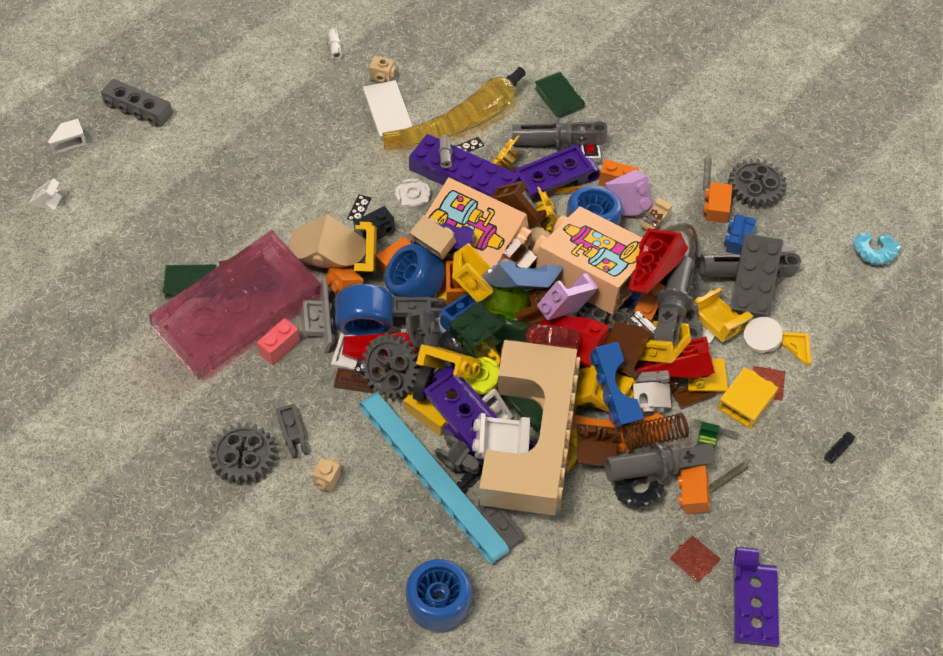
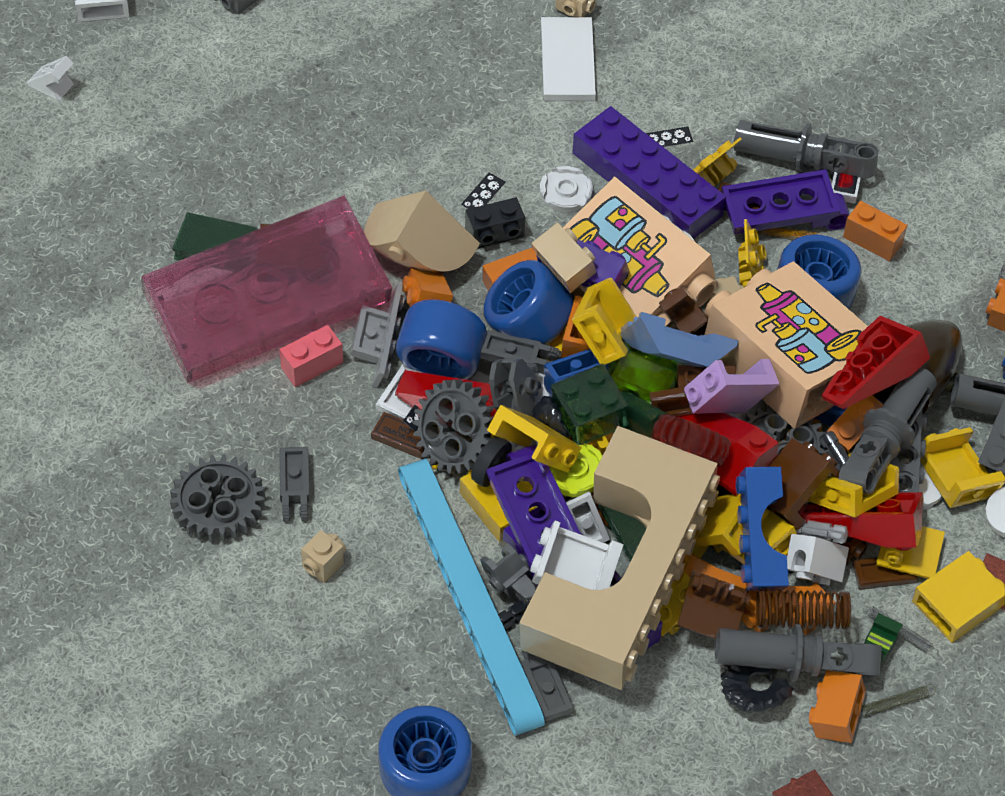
camera: 15 degrees right, 0 degrees up
yellow panel [354,222,377,272] -> none
clear yellow animal [383,67,526,149] -> none
light grey axle [438,135,453,168] -> none
reddish brown panel [491,181,547,227] -> none
clear green piece [534,71,585,119] -> none
lavender slope [605,170,653,216] -> none
tan leg [641,197,672,230] -> none

